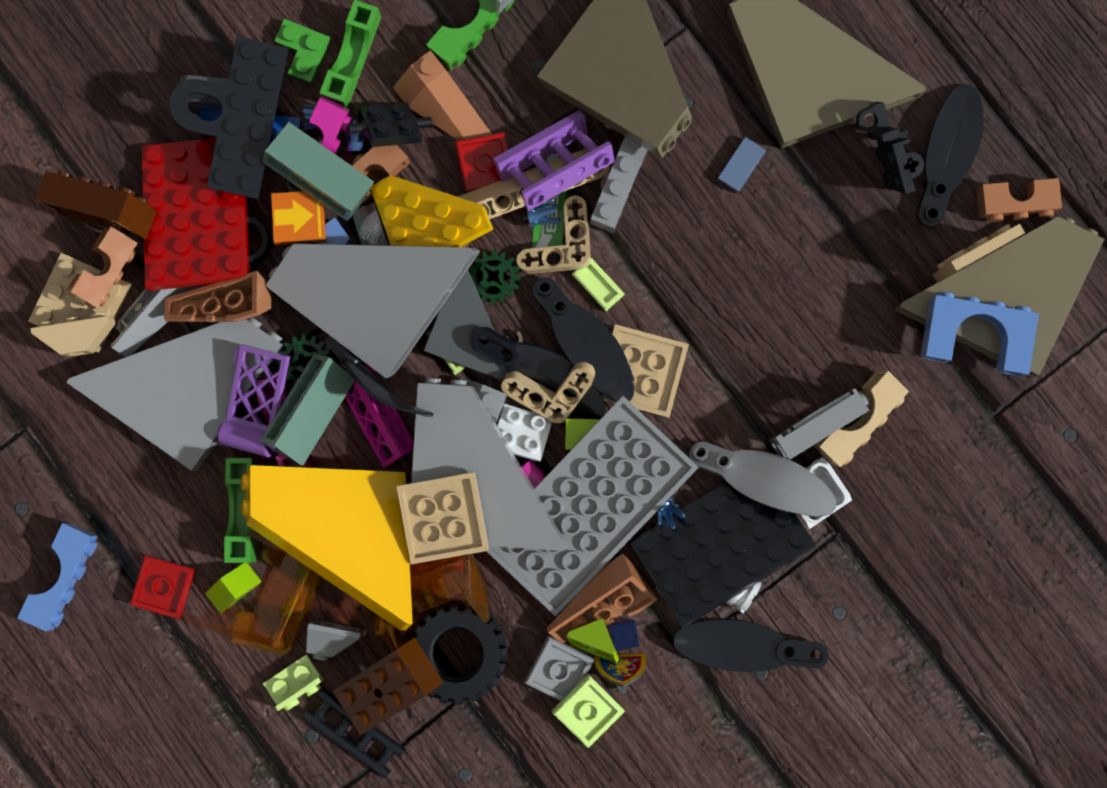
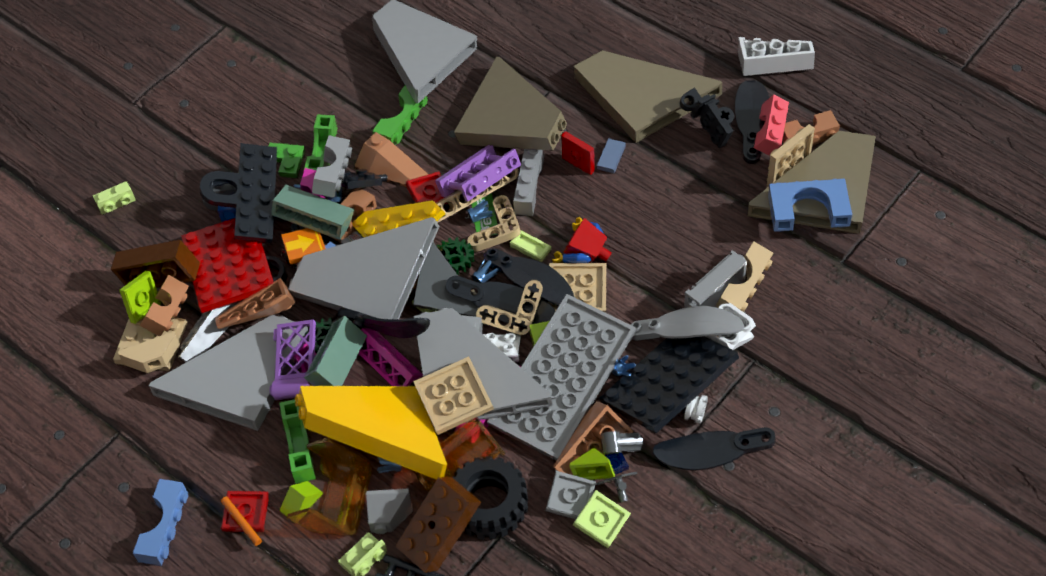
camera: 10 degrees left, 30 degrees down
none -> yellowish green bracket [93,181,136,215]
none -> lime plate [119,271,161,324]
none -> orange bar [221,496,262,546]
none -> light grey arch [312,135,352,198]
none -> flat silver piece [471,260,499,283]
none -> red torso [552,217,612,263]
none -> red plate [561,131,595,175]
none -> dark grey piece [601,431,643,454]
none -> white wedge [738,37,815,76]
none -> coral arch [754,95,789,155]

